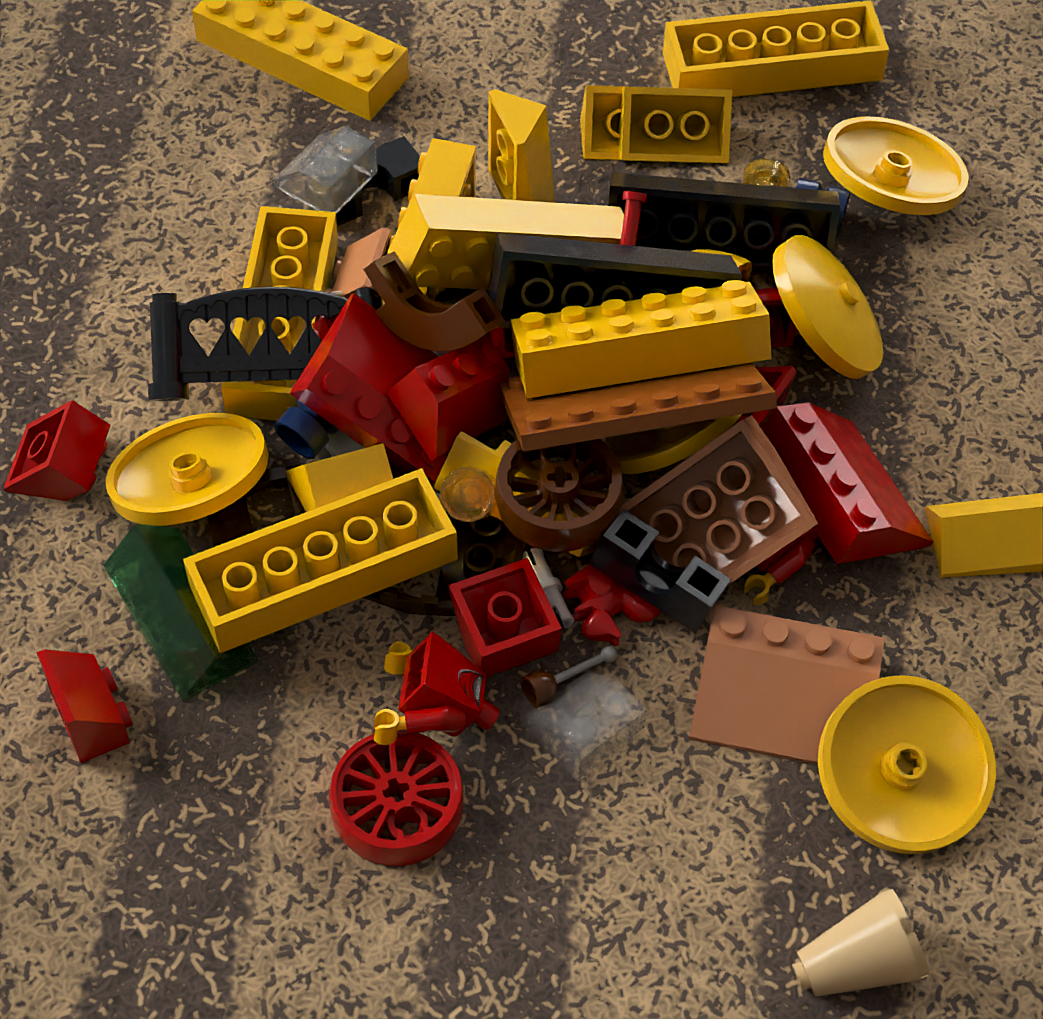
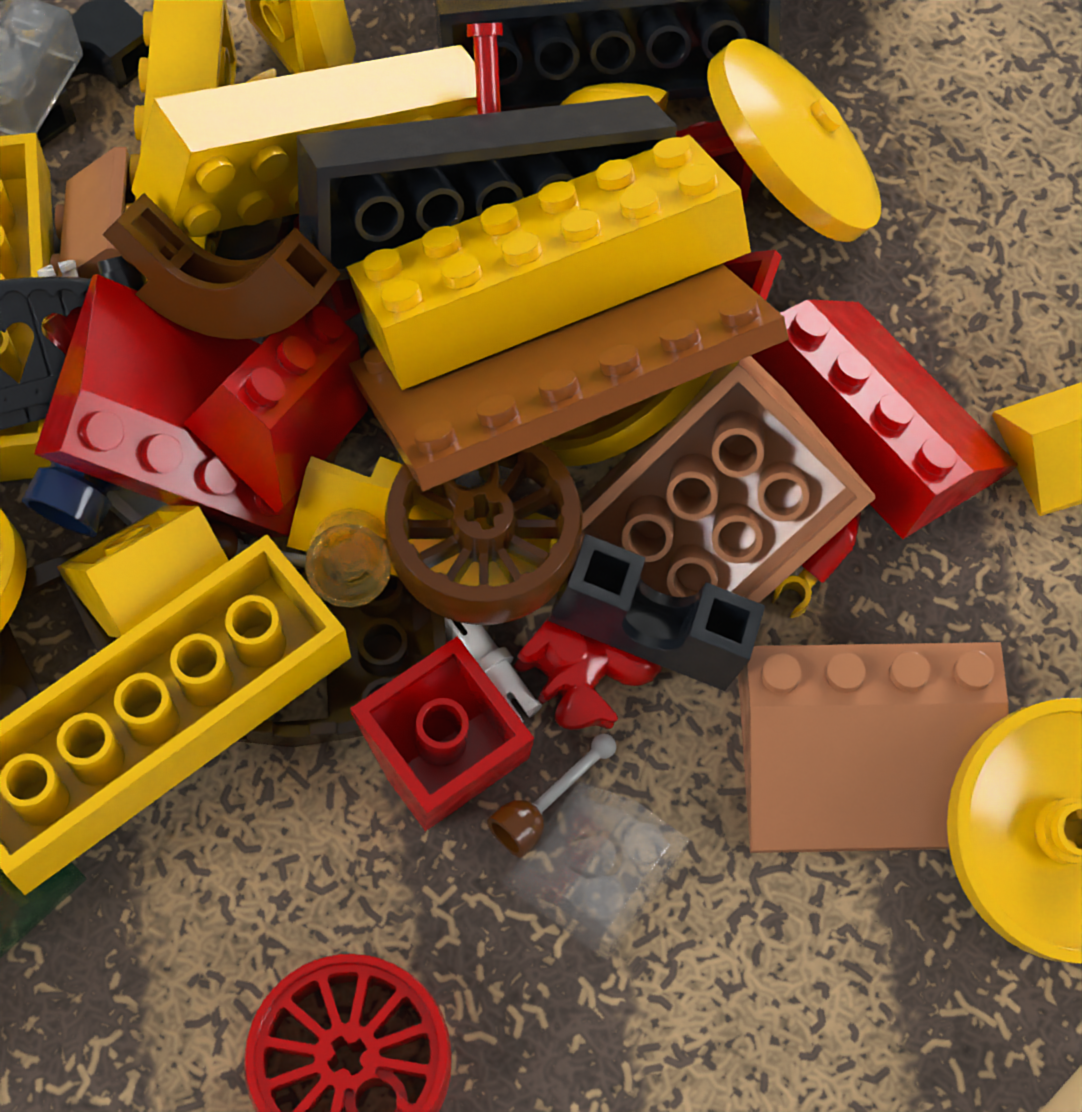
camera: 15 degrees left, 10 degrees up
red torso [373,631,500,745] -> none

